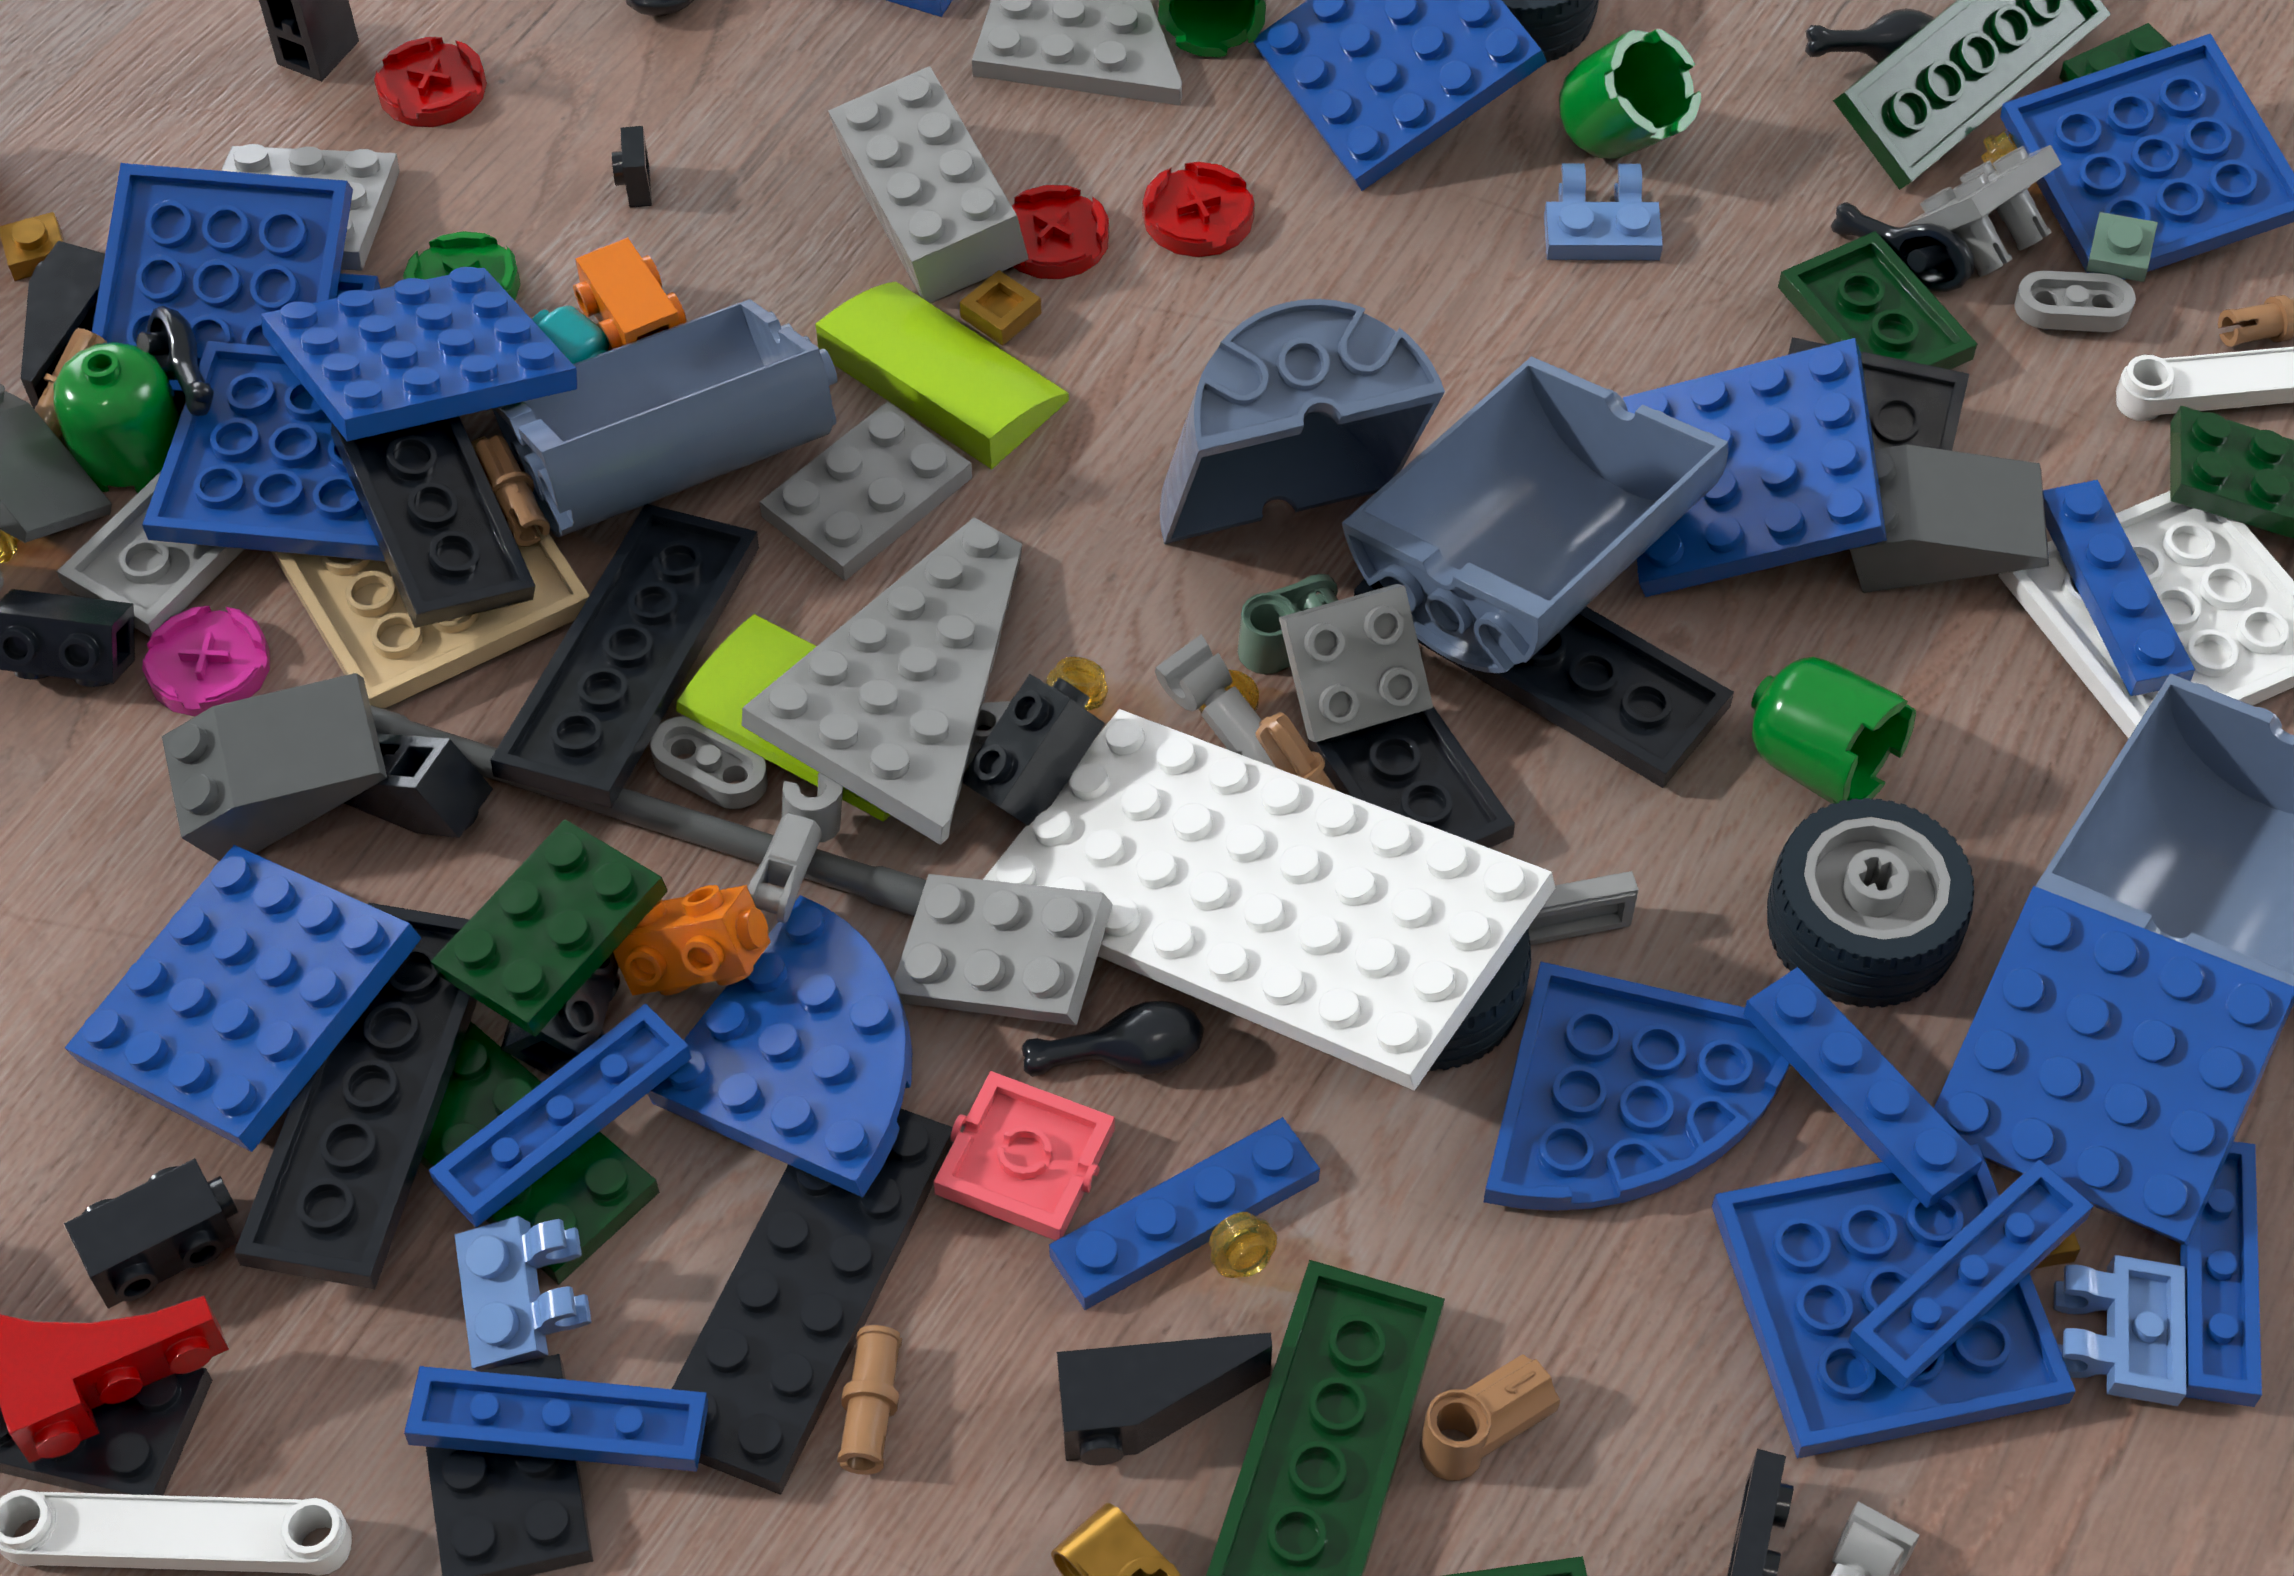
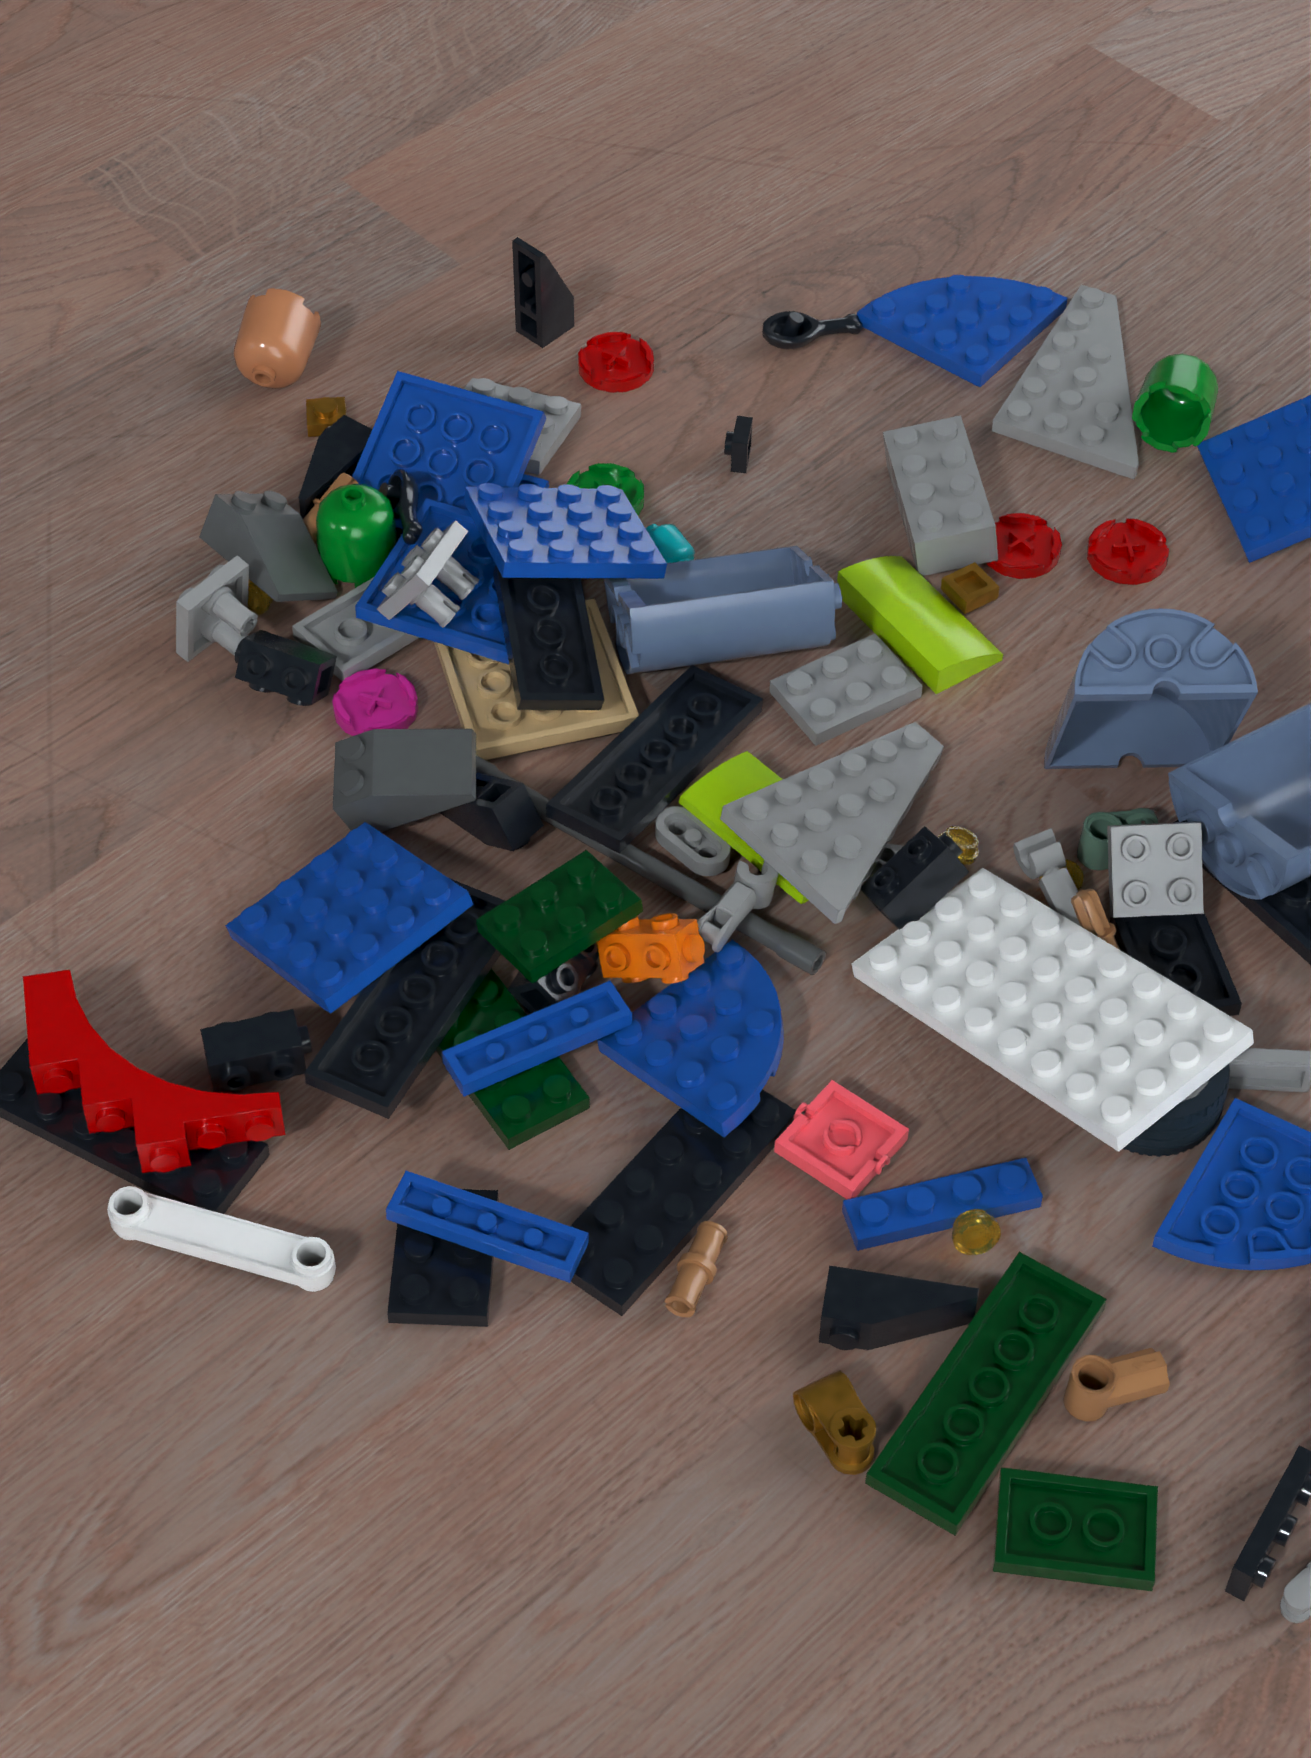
camera: 15 degrees right, 5 degrees down
medium blue plate [454,1216,592,1371] -> none
medium nougat axle [475,435,550,546] -> none
orange brick [573,237,687,351] -> none
light grey plate [894,874,1113,1025] -> none
black piece [1021,1000,1205,1077] -> none
none -> light grey plate [377,520,479,628]

